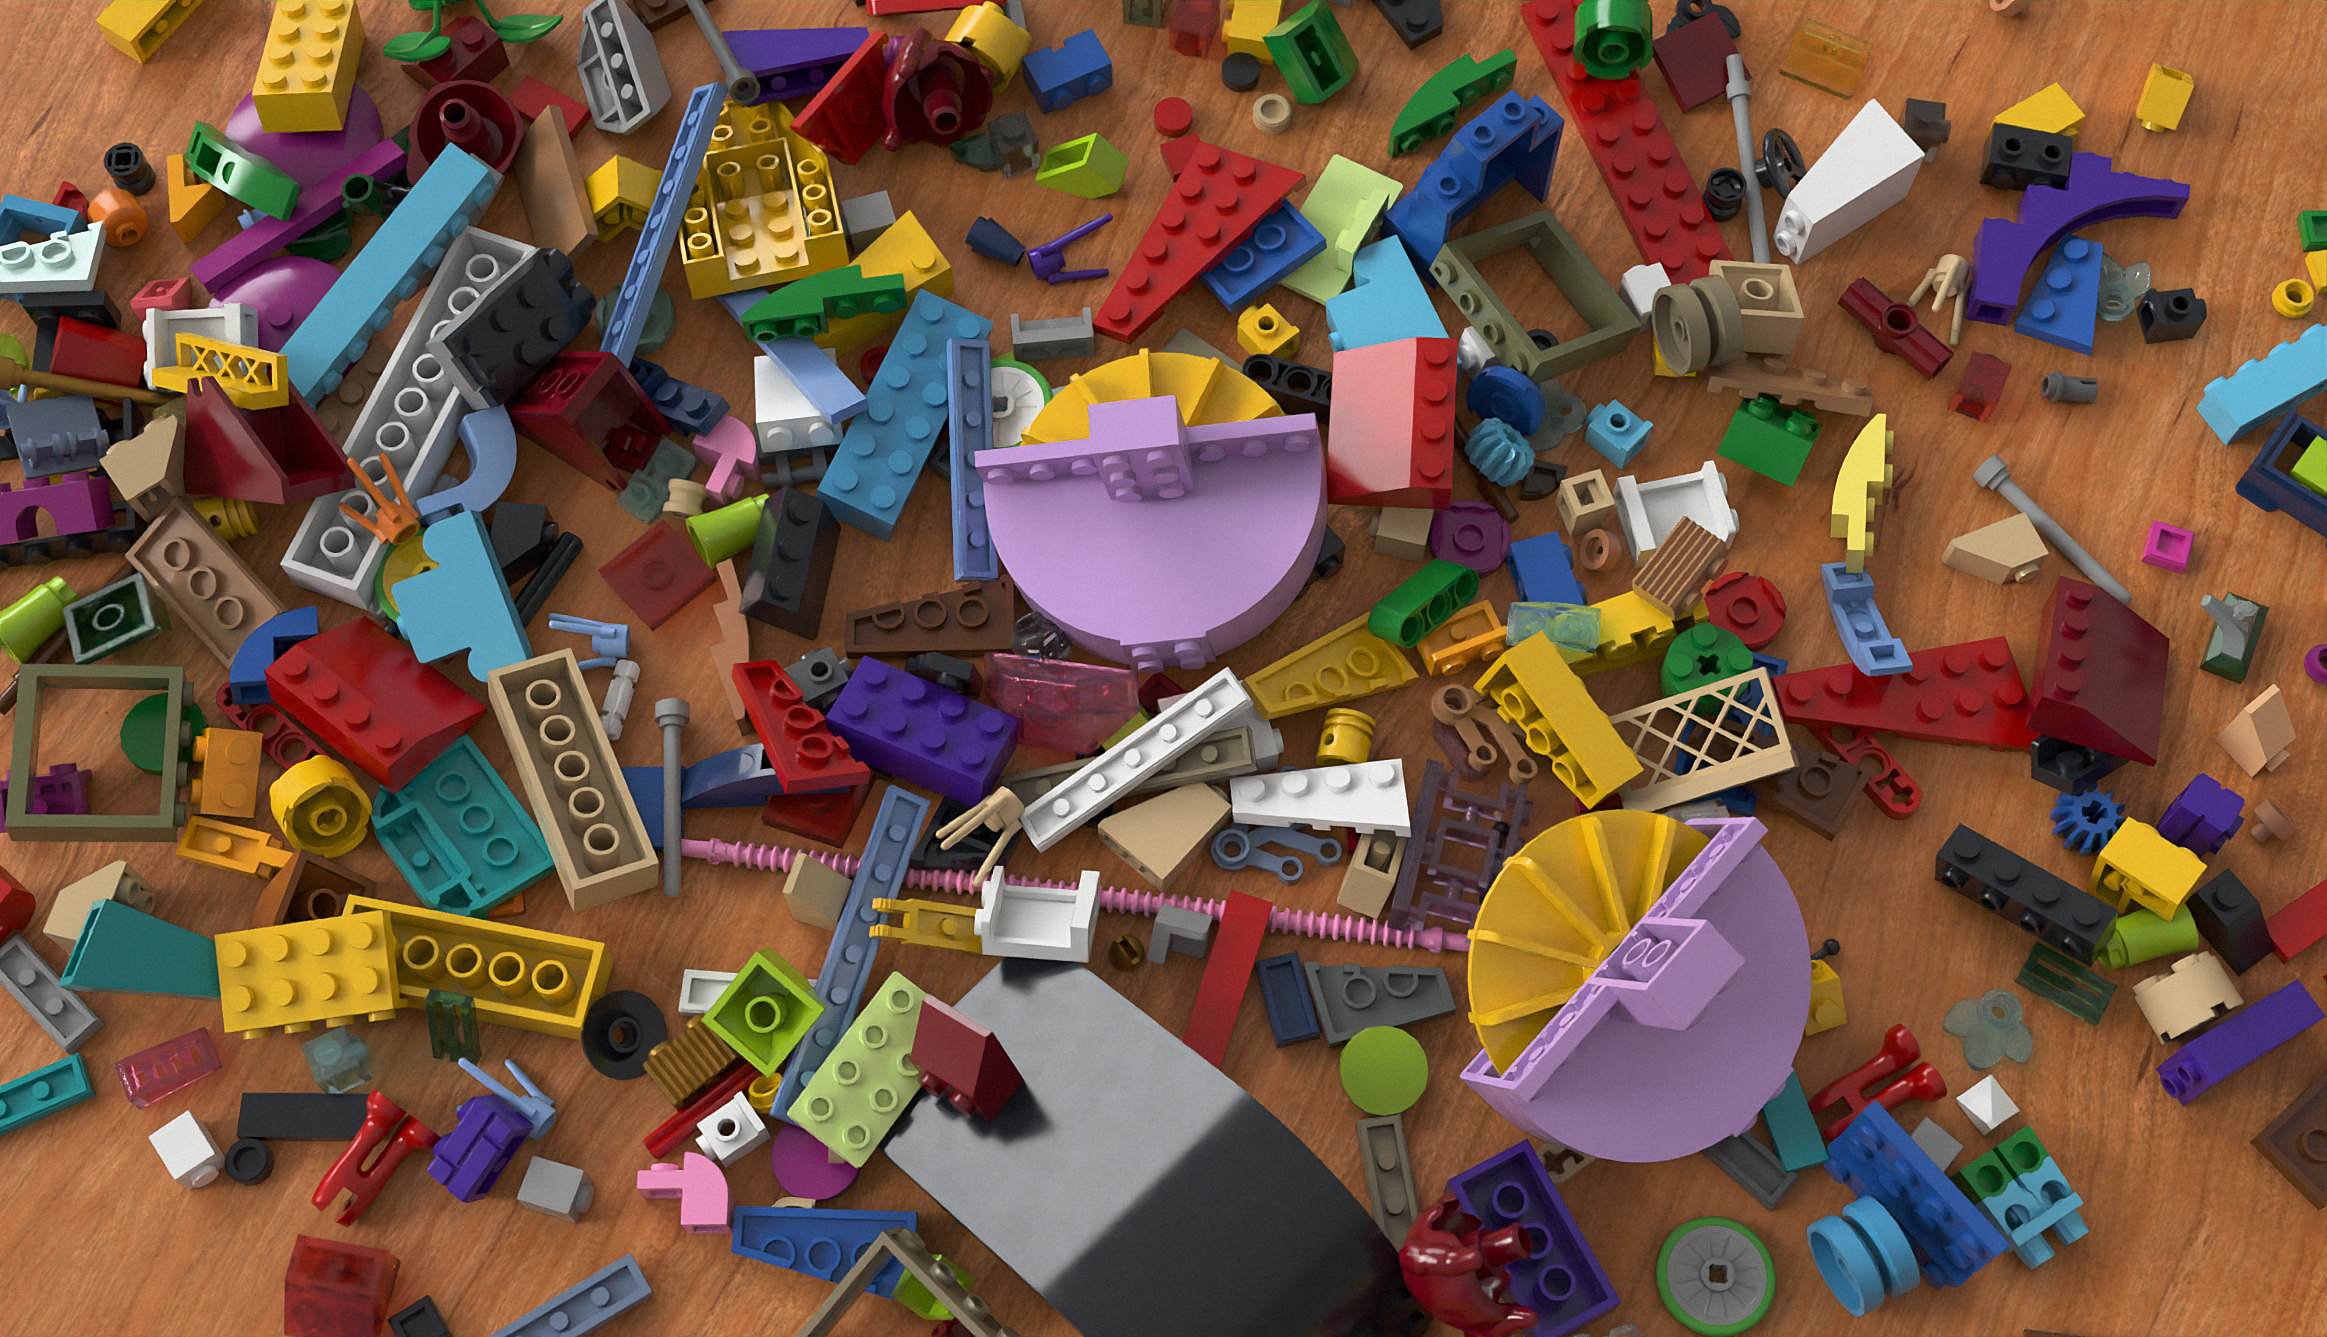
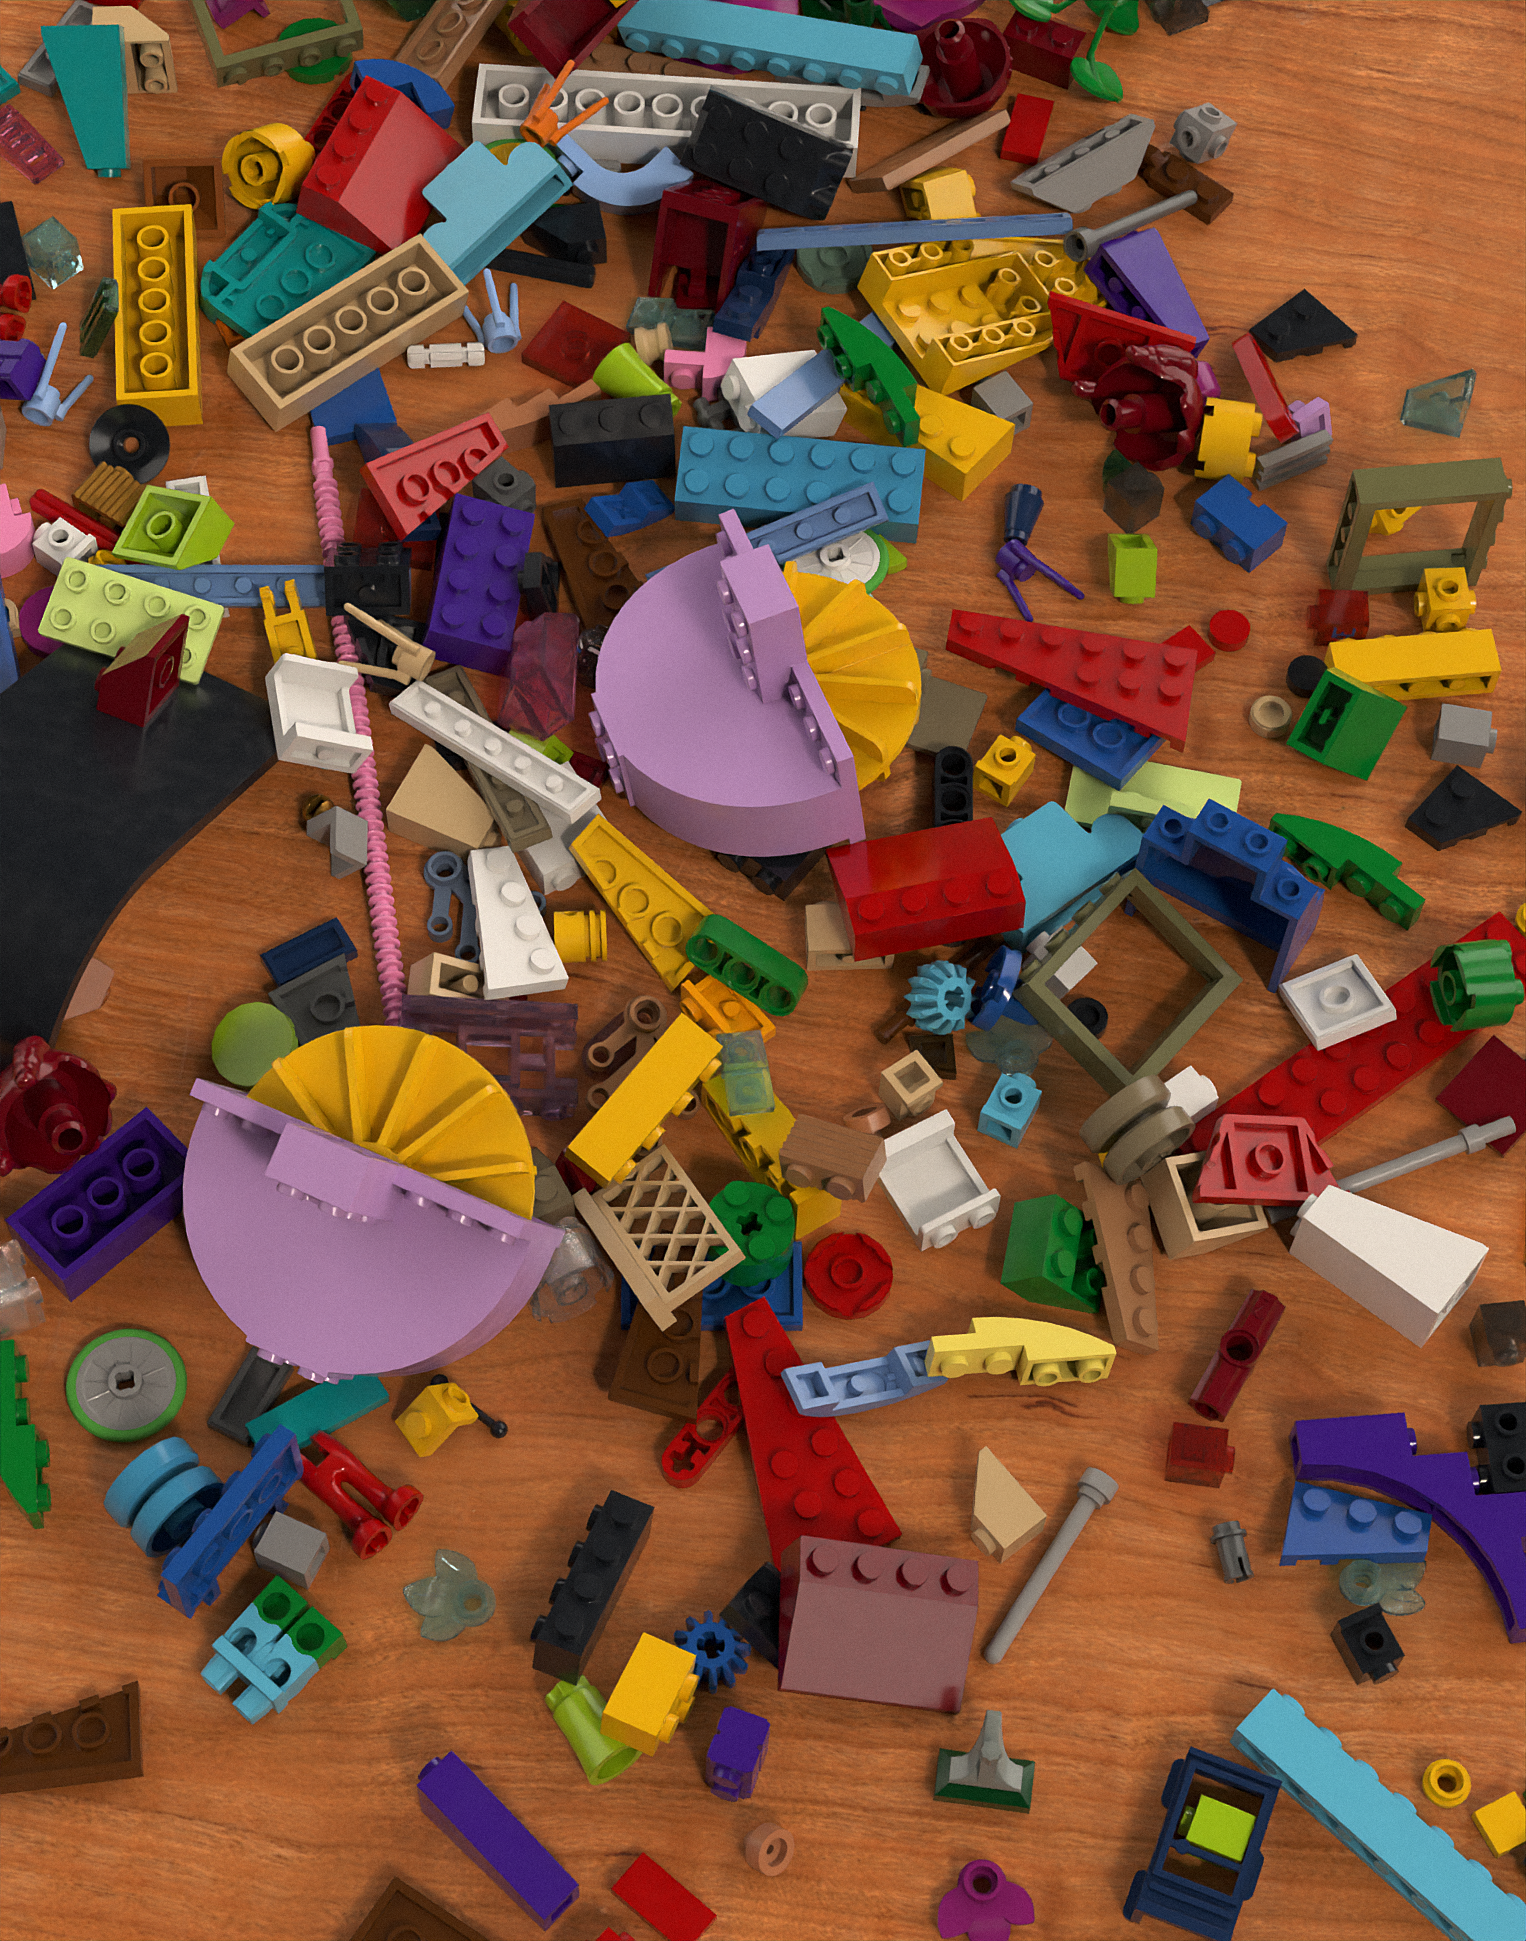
camera: 70 degrees right, 5 degrees down
light orange hinge [175,815,294,880] -> none
light orange bracket [187,727,263,818] -> none
yellow bracket [214,910,409,1040] -> none
light grey piece [655,698,689,898] -> none
tan slope [782,852,853,932] -> none
light grey hinge [1010,307,1095,363] -> none
red tile [1182,889,1273,1071] -> none
dark tan tile [1355,1114,1419,1252] -> none
magenta tile [1428,500,1512,579] -> none
blue brick [1506,531,1587,626] -> none
black wheel [1702,167,1747,222] -> none
black piece [1755,128,1807,200] -> none
tan plant [1905,254,1970,347] -> none
white slope [1955,1074,2020,1137] -> none
clear green tile [2014,941,2117,1026] -> none
tan brick [2132,951,2245,1045] -> none
dark pink tile [2141,520,2195,574] -> none
black slope [2185,868,2274,976] -> none
light nougat slope [2215,684,2296,777] -> none
none -> black bracket [324,541,412,616]
none -> blue slope [584,480,675,537]
none -> red wing [1191,1114,1351,1207]
none -> white tile [1279,954,1397,1051]

